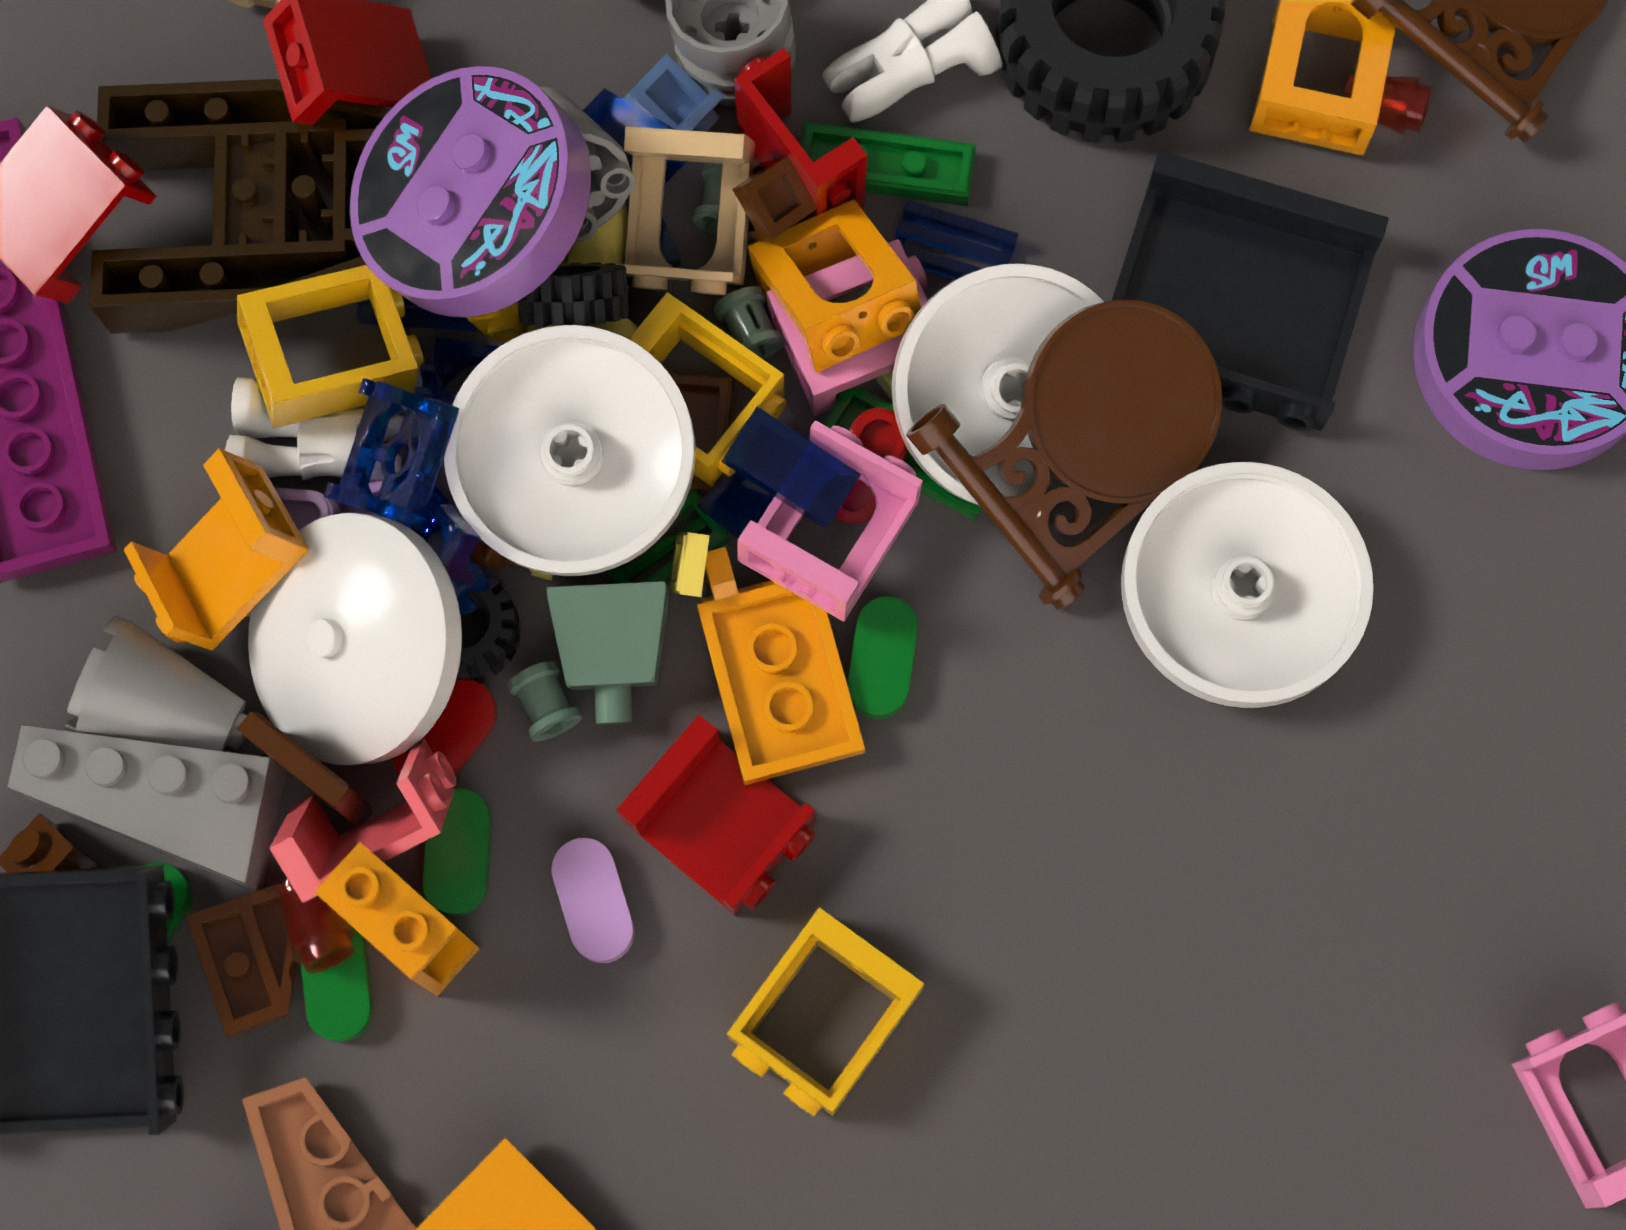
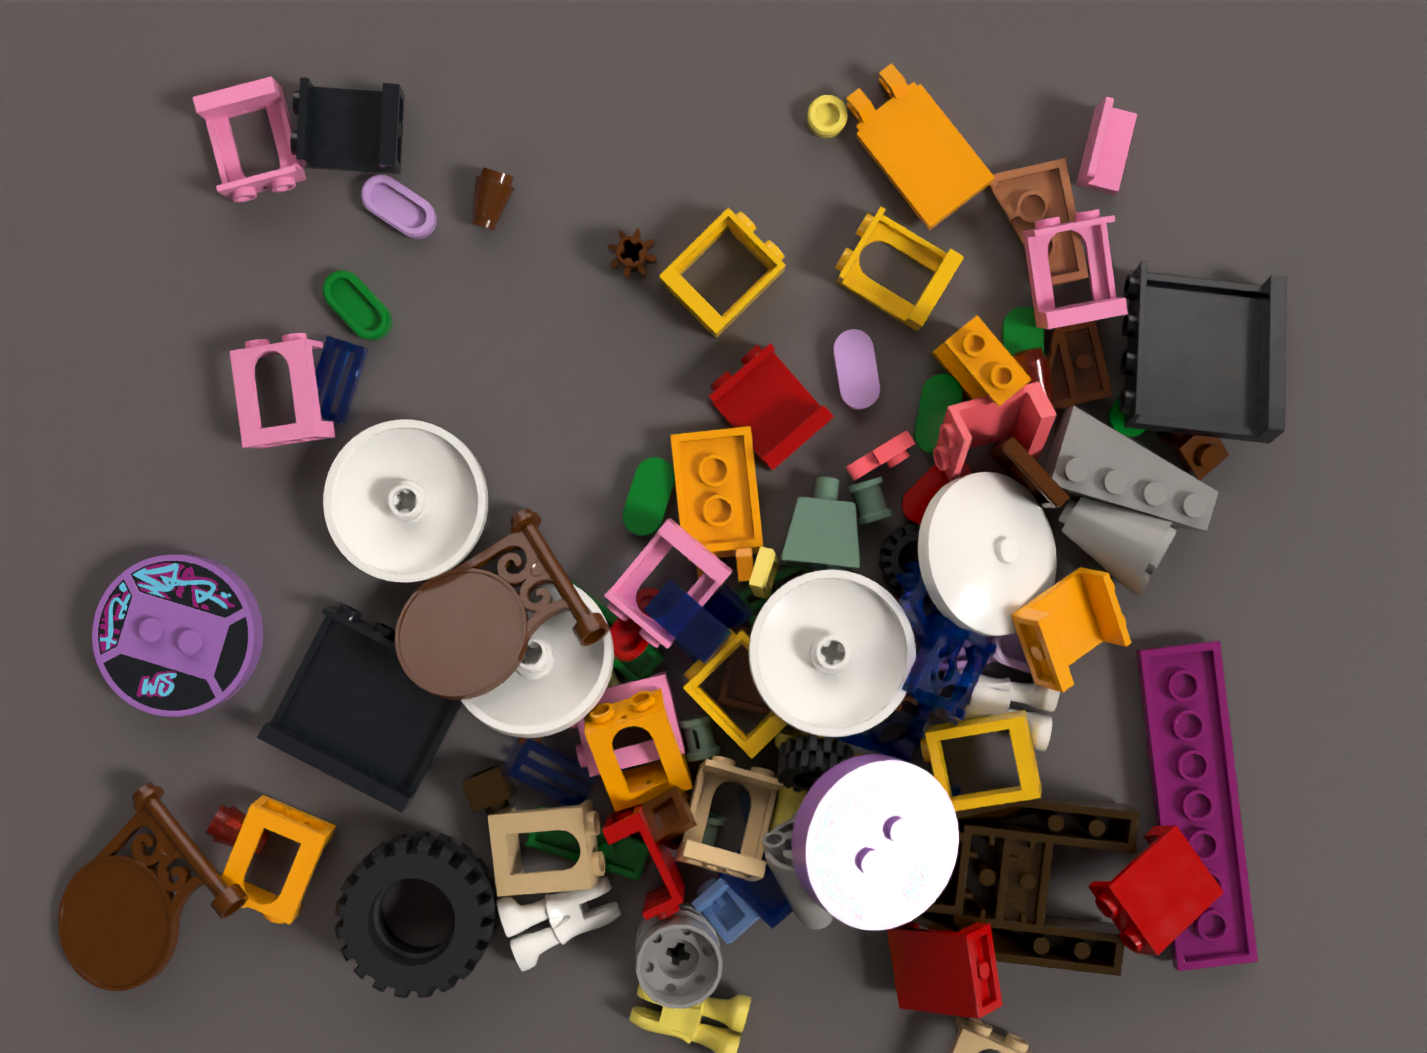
camera: 170 degrees left, 15 degrees up
none -> bright pink panel [230,333,335,449]
none -> black panel [290,77,405,174]
none -> clear blue tile [315,335,369,425]
none -> green tile [322,270,393,341]
none -> lavender tile [361,175,437,239]
none -> dark brown plate [461,761,516,814]
none -> reddish brown cone [471,167,515,230]
none -> tan panel [488,799,605,897]
none -> reddish brown gear [607,228,657,280]
none -> yellow panel [835,207,964,331]
none -> coral plate [846,430,915,480]
none -> bright pink panel [1022,209,1128,329]

